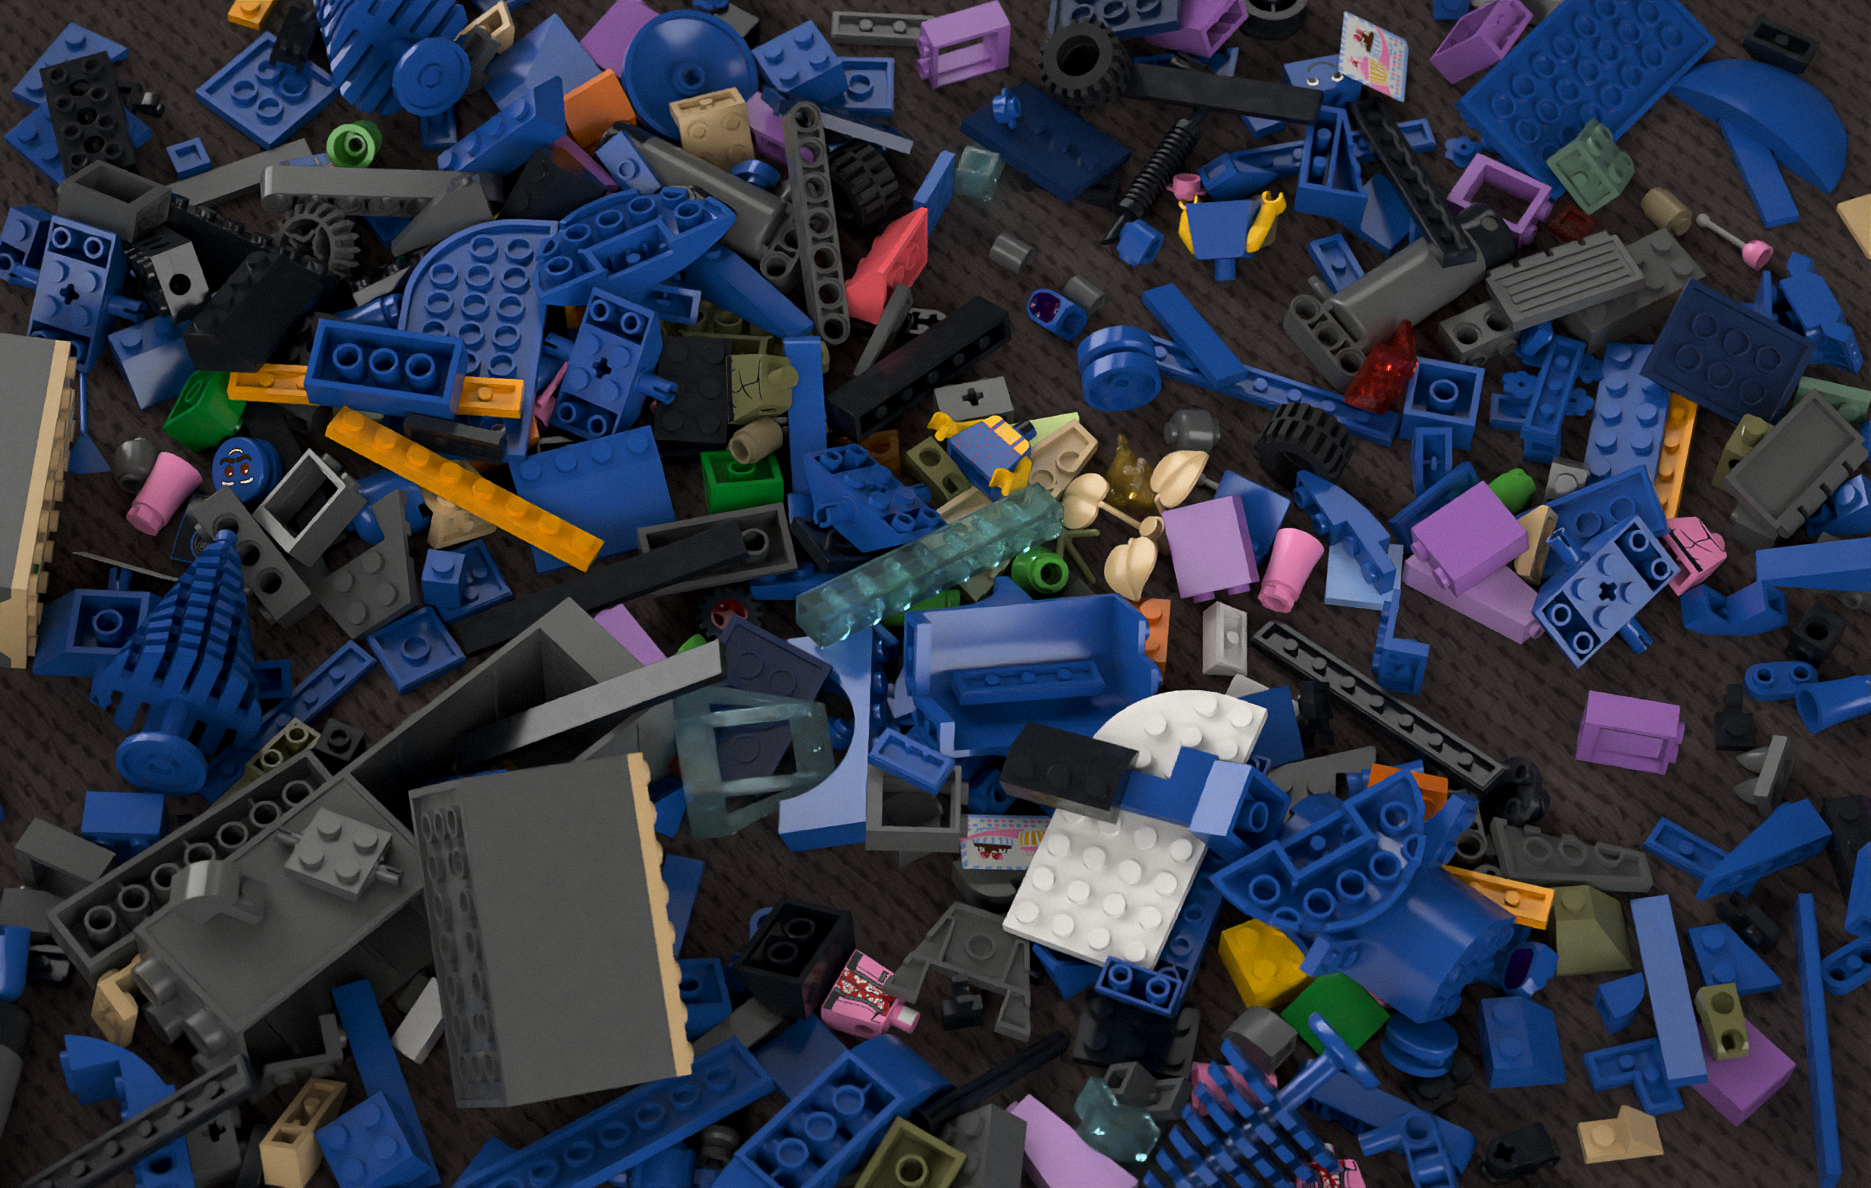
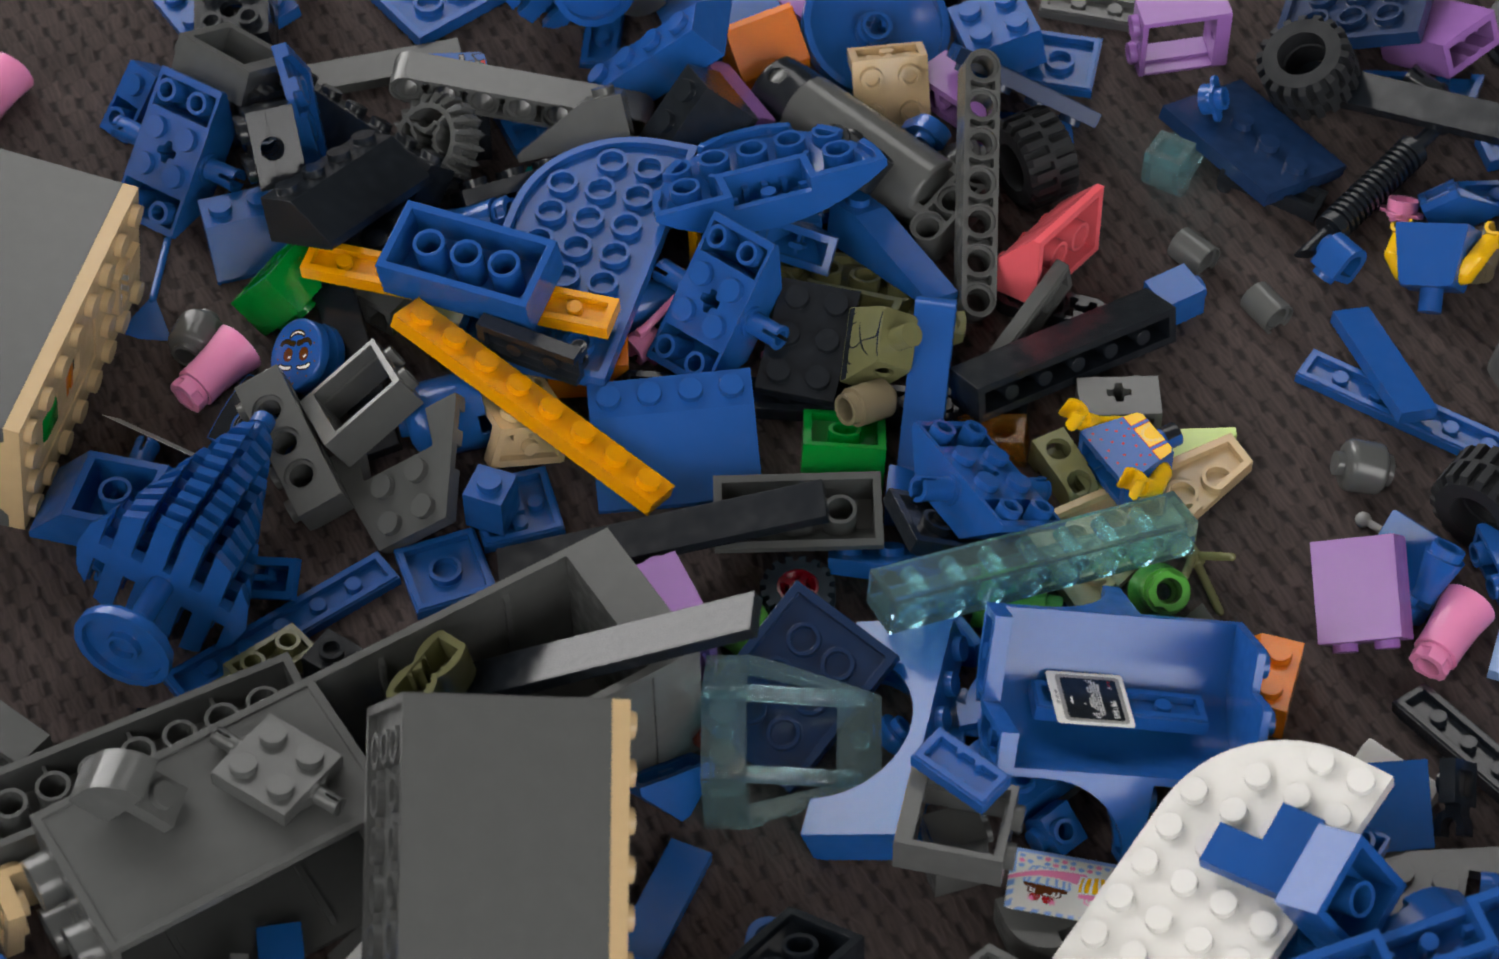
camera: 15 degrees right, 5 degrees down
blue brick [81,791,173,866] -> none
blue plate [166,137,212,181] -> none
bright green plant [326,121,383,168] -> none
blue plate [596,130,666,195] -> none
blue tile [913,150,955,237] -> none
black slope [999,721,1140,825] -> none
blue rock [1026,289,1088,341] -> none
tan plant [1059,451,1210,602] -> none
blue wheel [1076,325,1161,412] -> none
clear yellow hair [1104,434,1157,509] -> none
white slope [1203,601,1247,676] -> none
none -> blue wing [271,42,328,165]
none -> olive brick [386,629,476,699]
none -> sticker [1045,670,1135,728]
none -> brick [1143,263,1207,325]
none -> blue cone [1412,538,1466,605]

